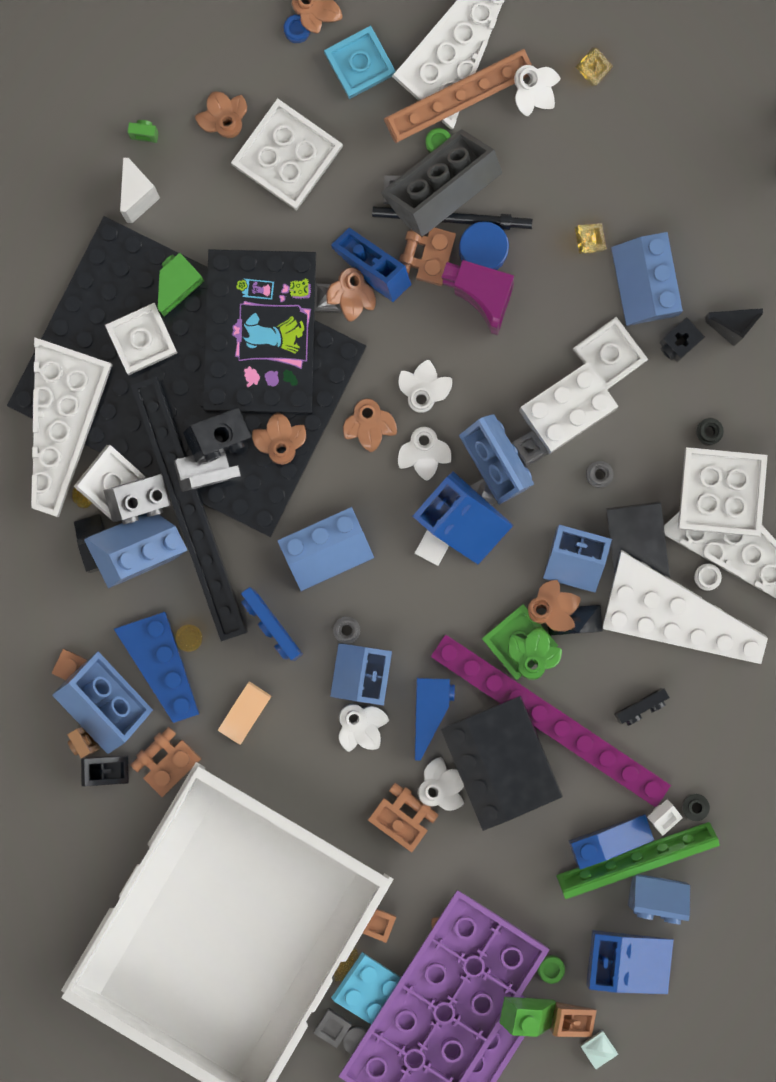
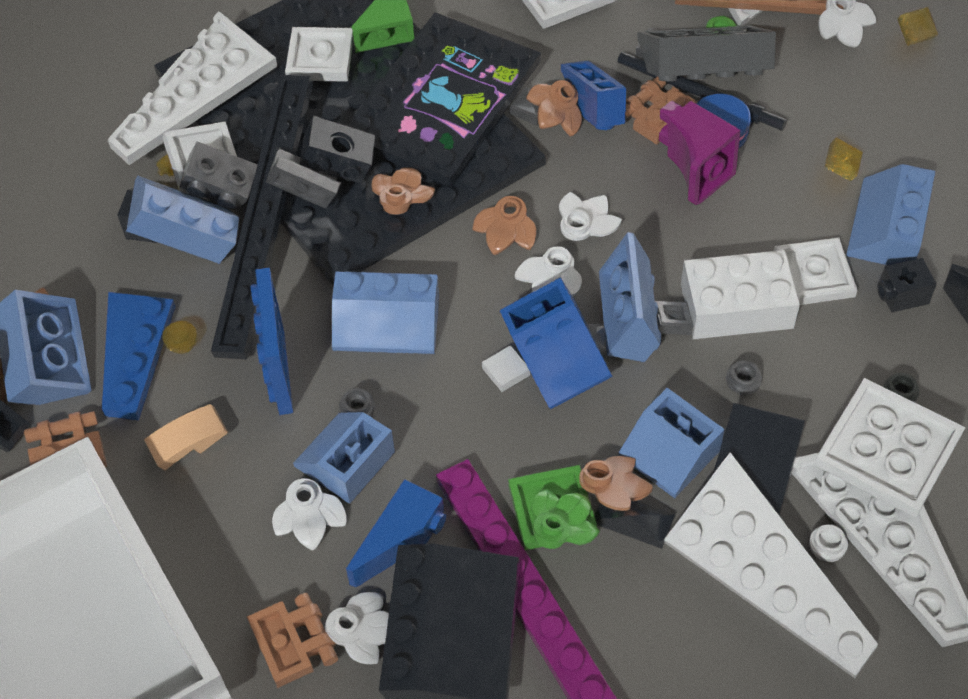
camera: 30 degrees right, 30 degrees down
black plate [614,688,670,726] -> none

